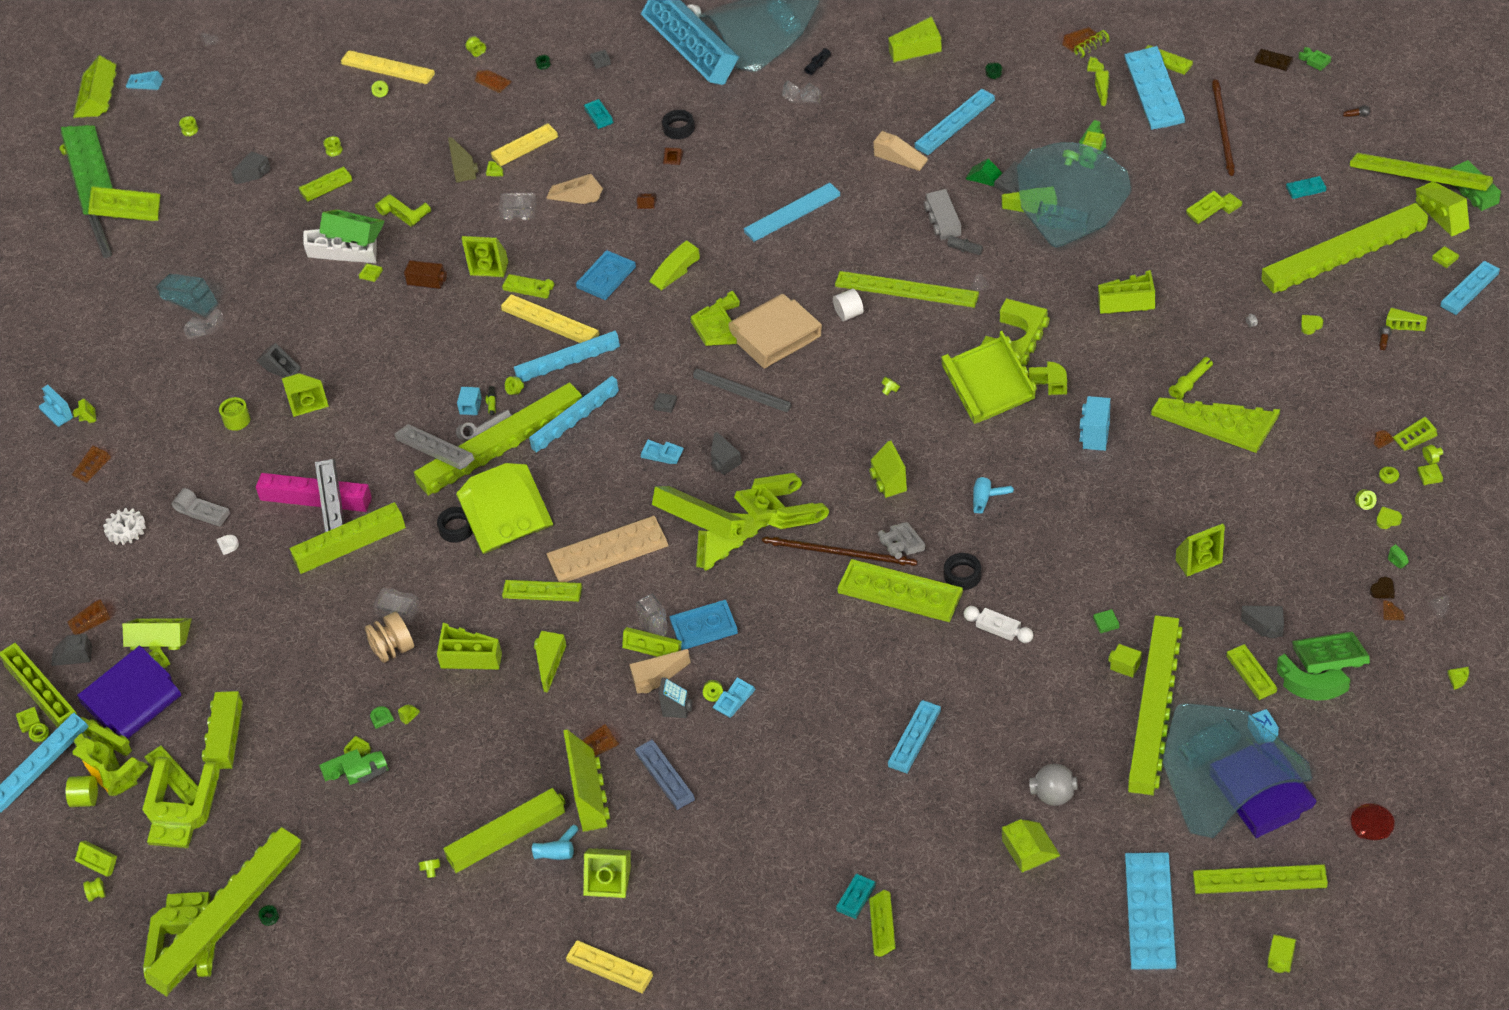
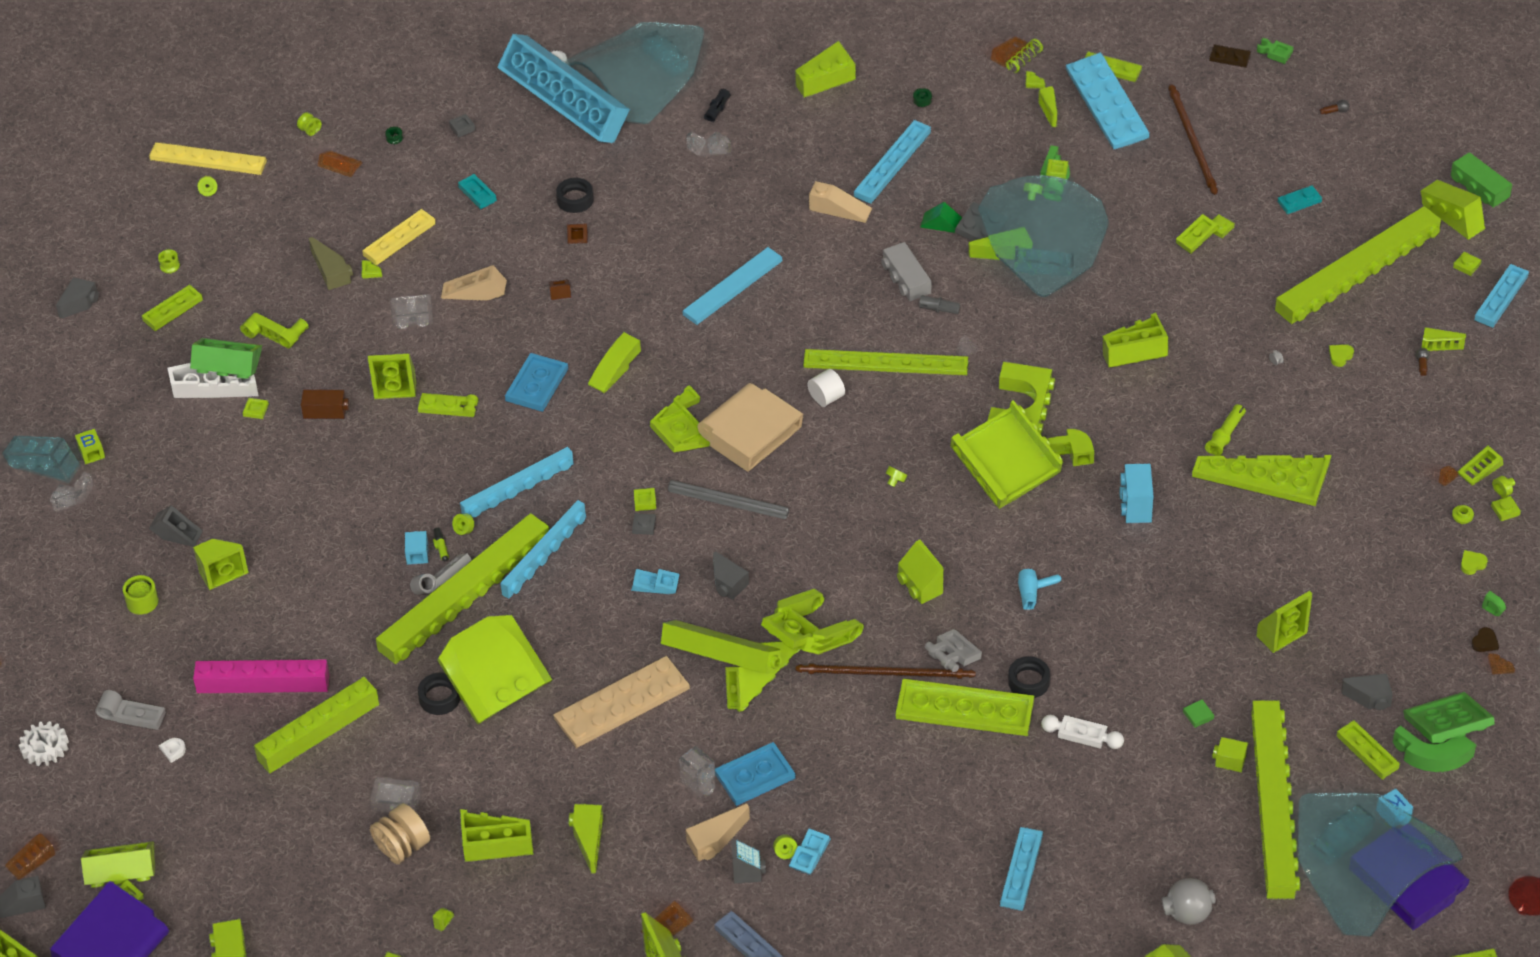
camera: 15 degrees left, 0 degrees up
plate [315,459,345,532] -> none
bright green tile [370,706,394,729] -> none
light grey plate [394,424,475,470] -> none
light yellow plate [501,294,599,343] -> none
lime tile [502,580,582,602] -> none
lime plate [622,627,682,657] -> none
lime tile [1350,153,1493,191] -> none
lime tile [1355,489,1377,510] -> none
none -> lime brick [75,429,105,465]
none -> lime plate [634,488,656,511]

